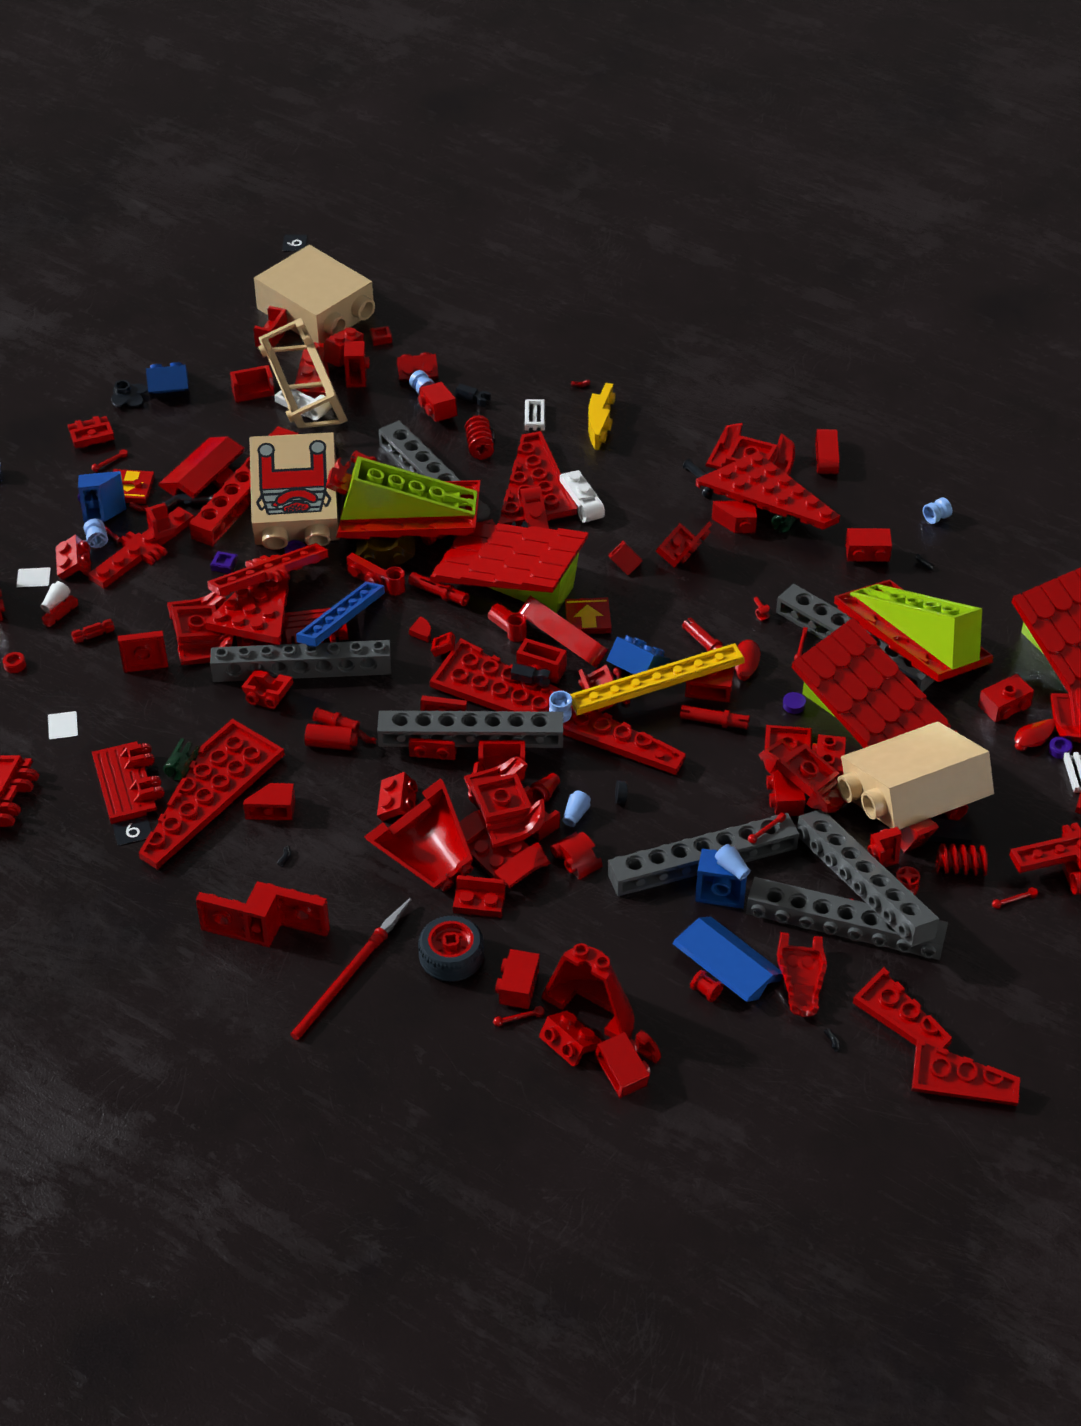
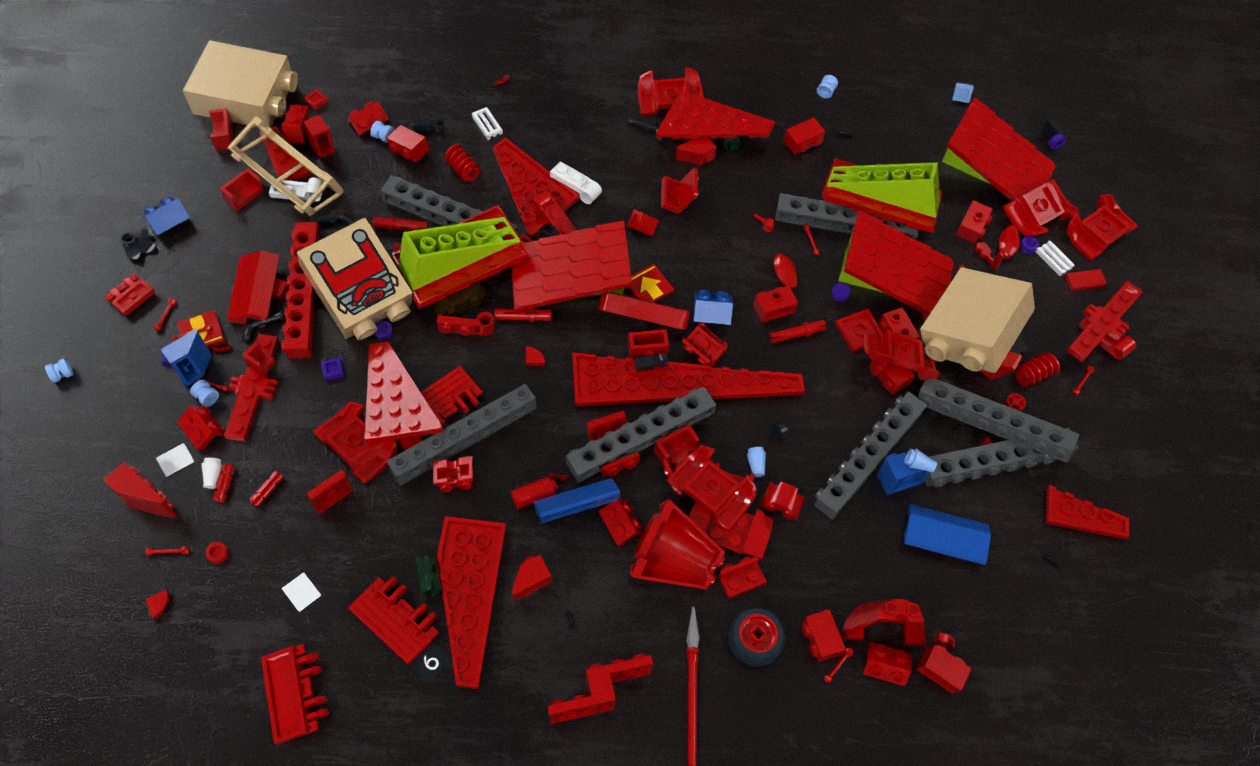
camera: 35 degrees left, 15 degrees up
red hinge [207,543,328,596] -> none
black sticker [282,235,307,251] -> none
blue plate [296,581,385,647] -> none
red pin [312,707,360,733] -> none
red plate [326,457,352,496] -> none
red tile [431,632,456,657] -> none
red piece [488,603,527,642] -> none
red cone [530,773,560,803] -> none
light blue wheel [549,691,572,723] -> none
yellow tile [570,643,745,715] -> none
yellow slope [588,383,616,450] -> none
red pin [682,618,723,652] -> none
red bush [690,970,724,1002] -> none
red hinge [748,812,786,843] -> none
red animal [777,932,827,1017] -> none
red beam [815,429,839,474] -> none
red bracket [868,826,902,867] -> none
red wing [911,1038,1020,1106] -> none
none -> blue slope [534,478,620,524]
none -> red piece [974,242,1004,270]

